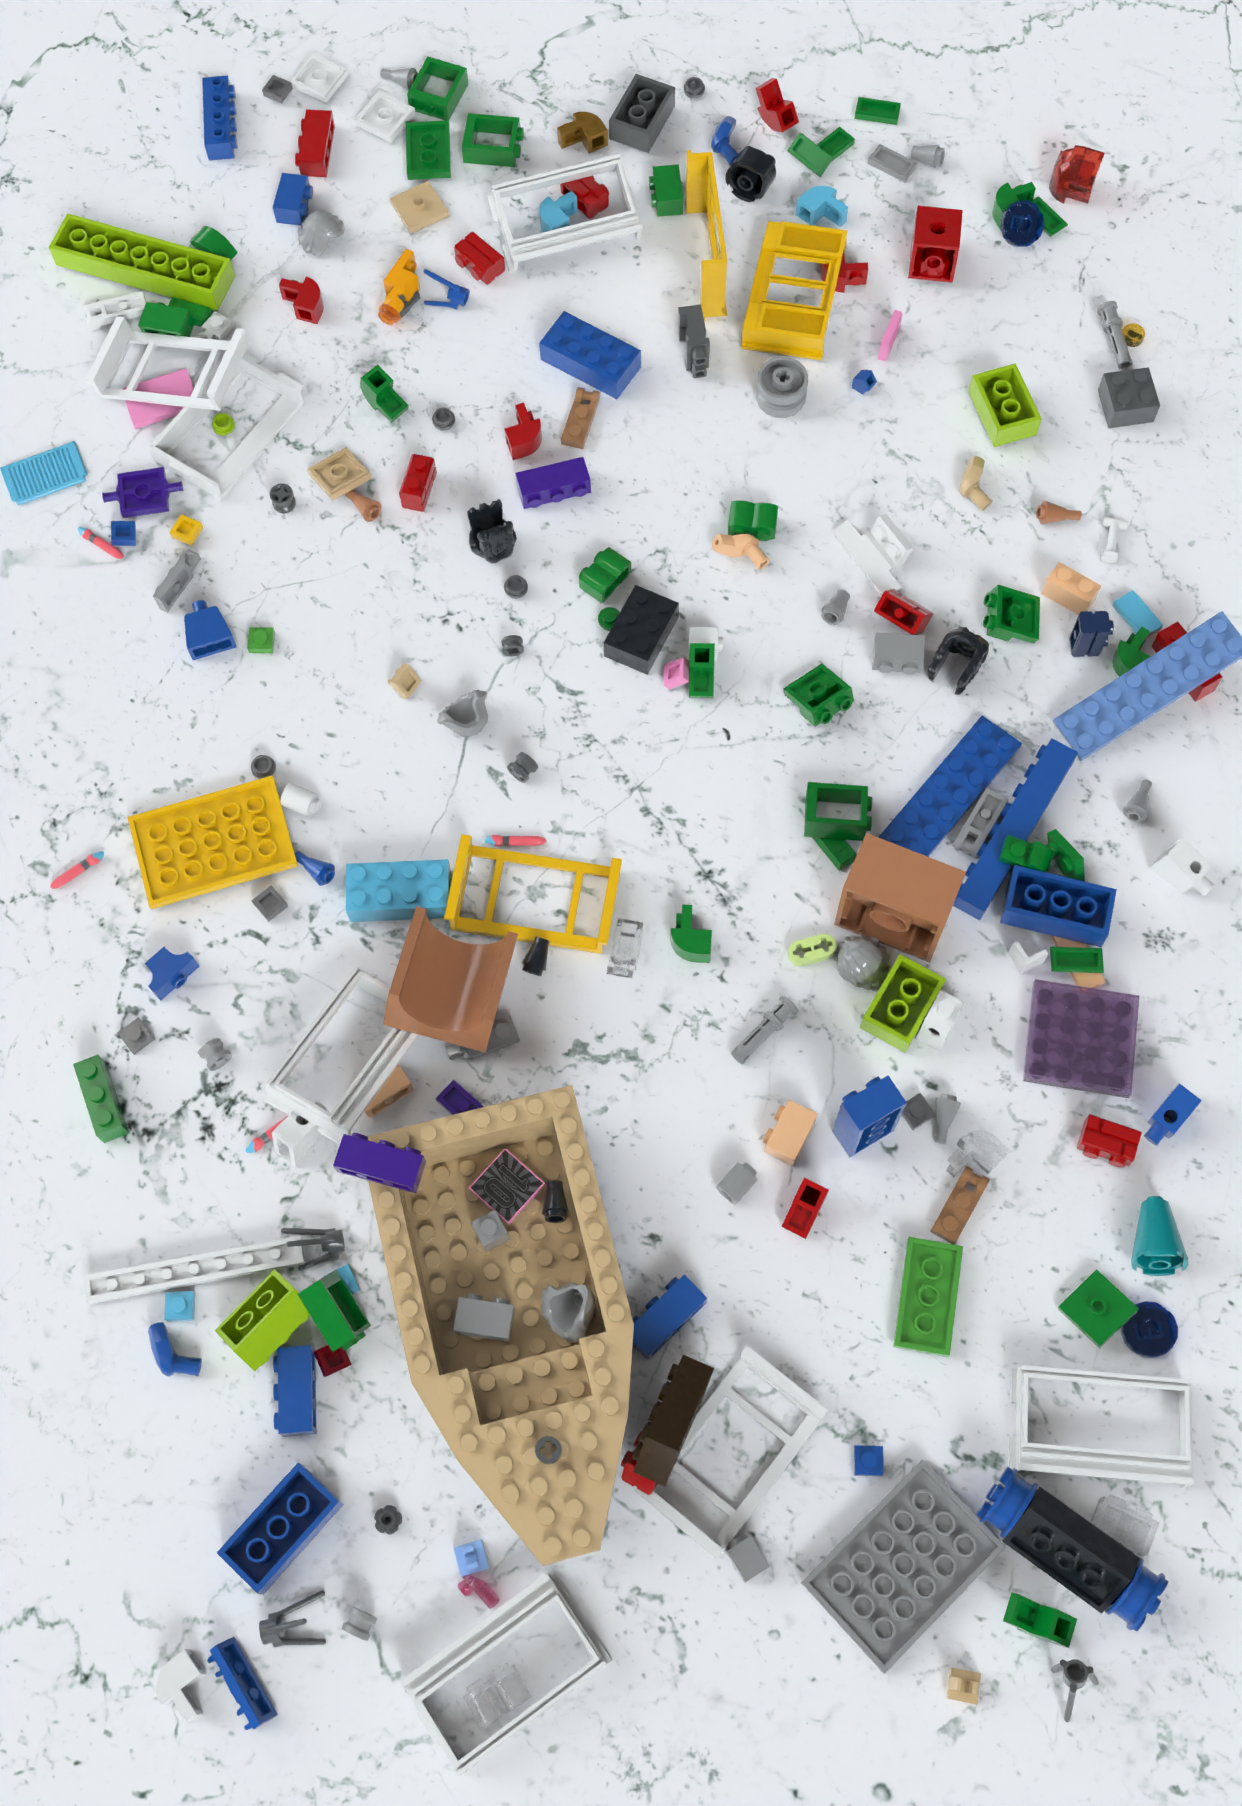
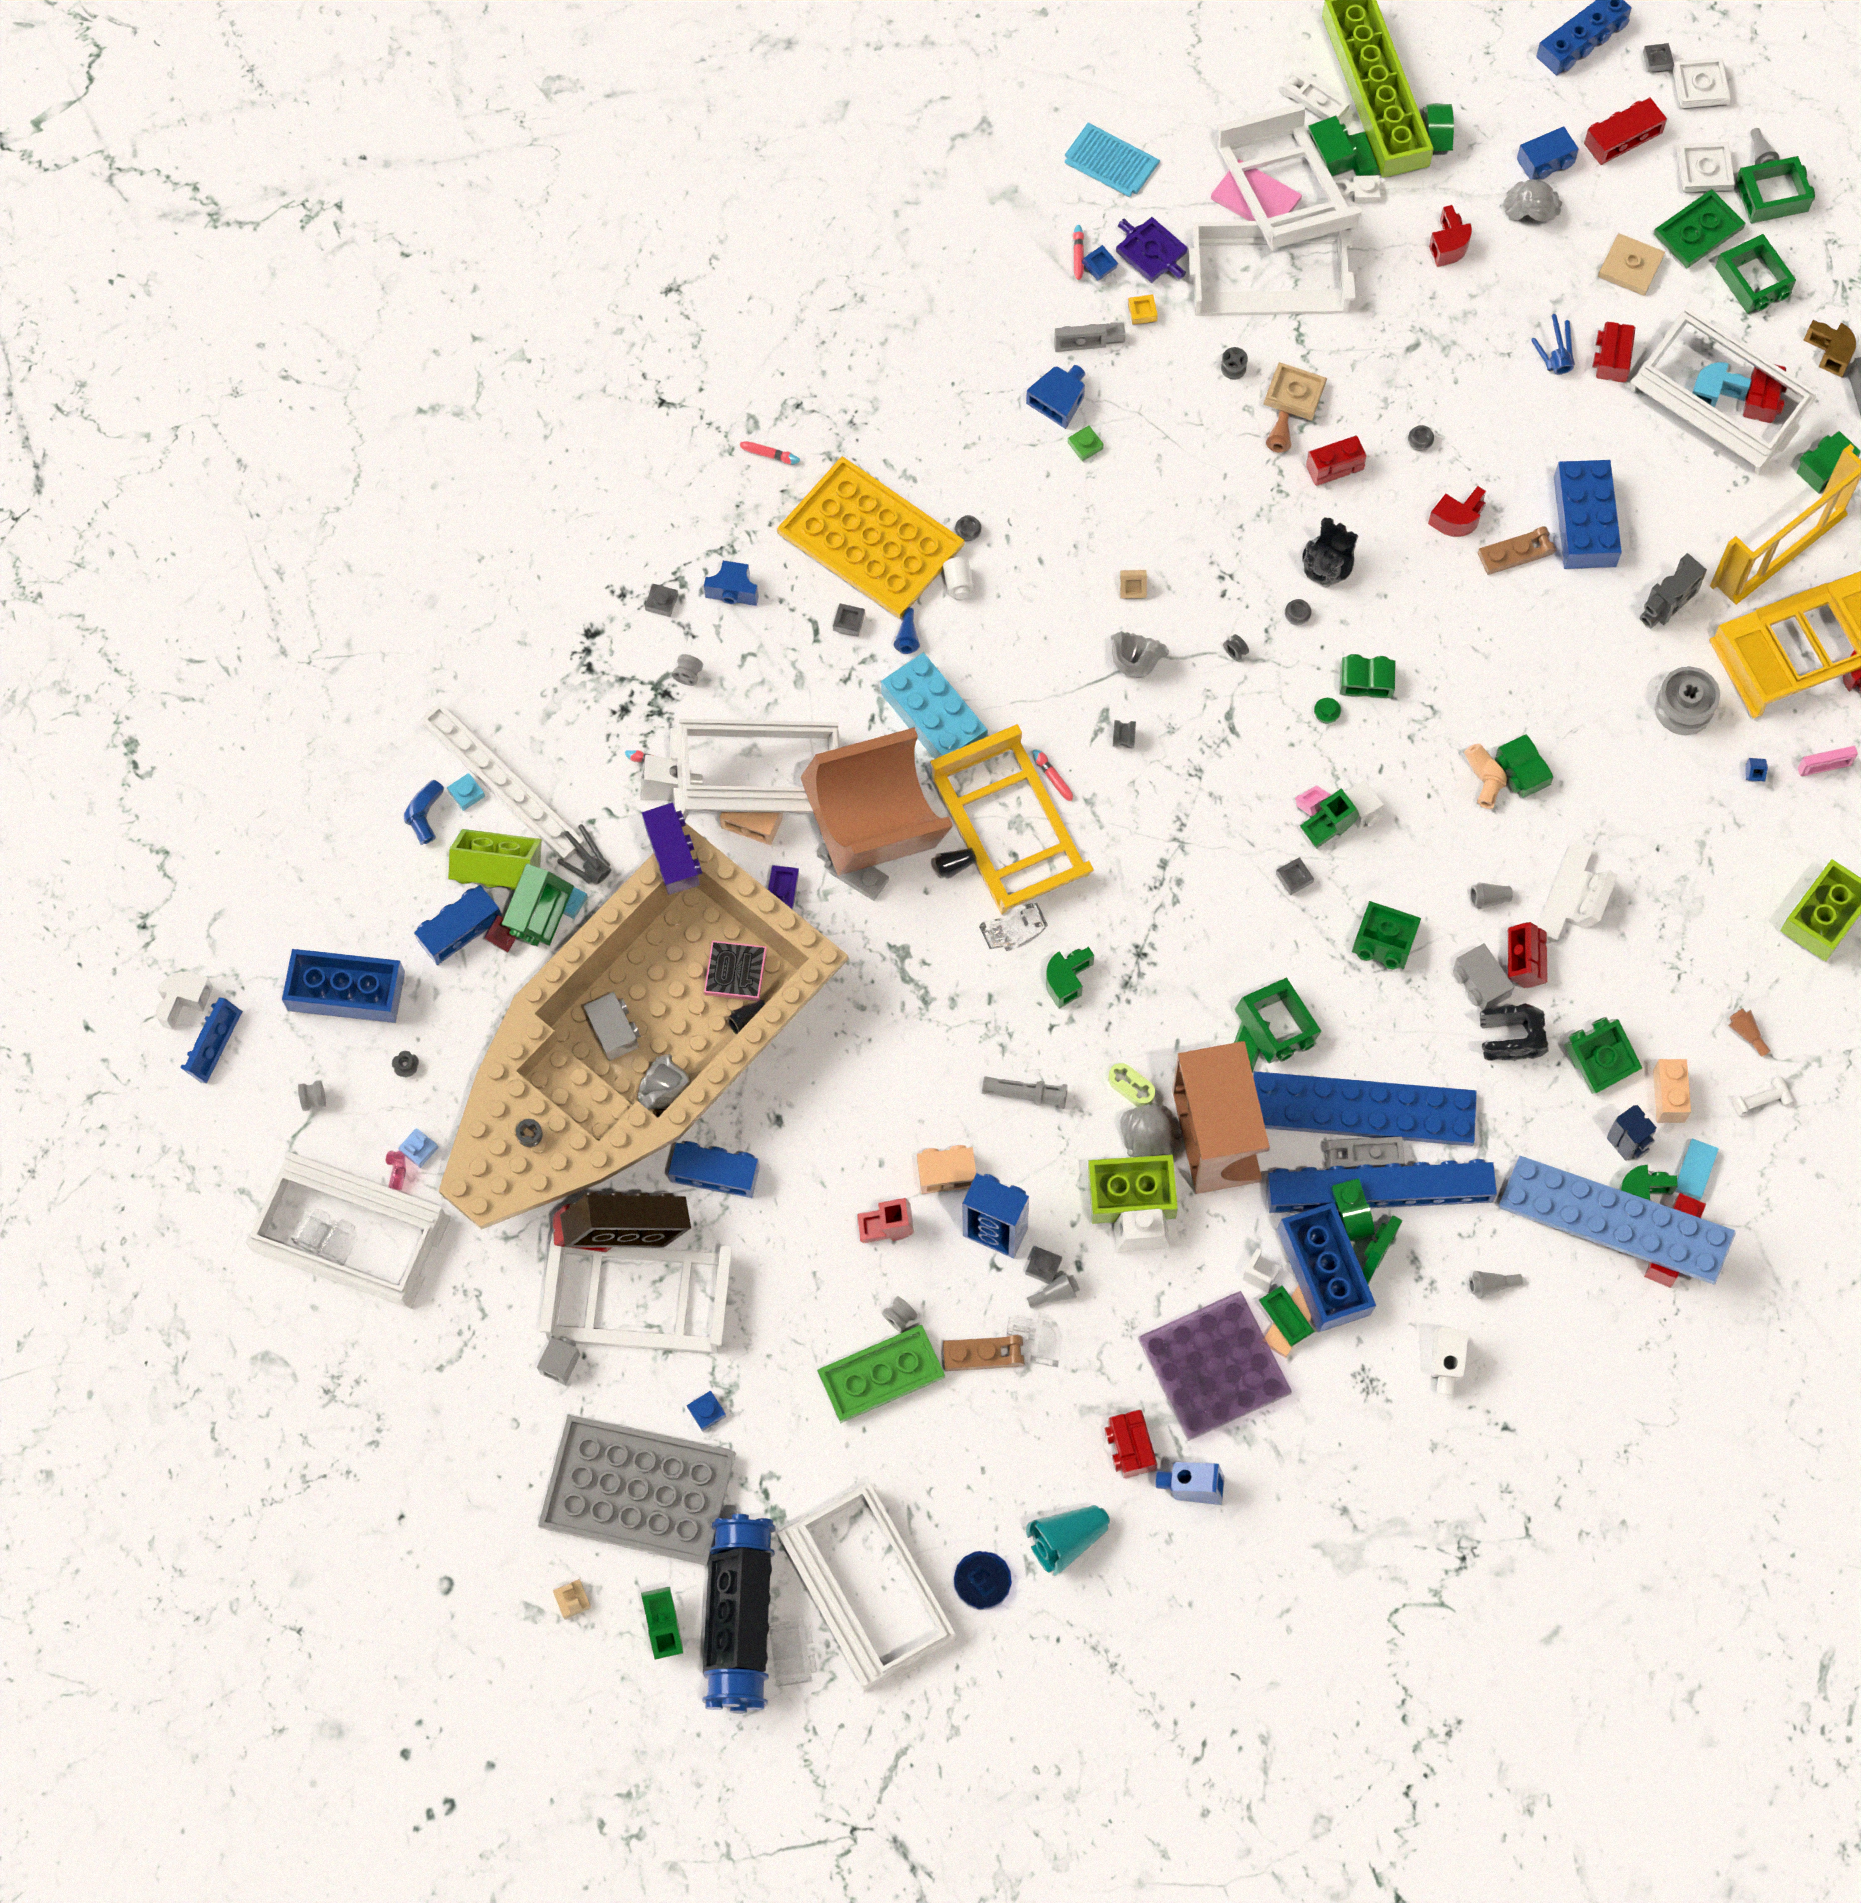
camera: 55 degrees right, 0 degrees up
green brick [73,1054,130,1143] -> none
lime plate [212,413,235,436] -> none
dark grey plant [259,1590,326,1648] -> none
green brick [360,364,409,423] -> none
light orange plate [378,249,421,325] -> none
light grey brick [471,1210,510,1252] -> none
dark purple brick [515,457,591,509] -> none
black brick [604,585,679,675] -> none
light grey brick [716,1162,758,1205] -> none
tan arm [959,456,993,511] -> none
dark grey plant [1051,1659,1099,1722] -> none
green plate [1058,1269,1139,1349] -> none
none -> light grey wheel [882,1296,917,1332]
none -> flat silver plate [1276,857,1314,895]

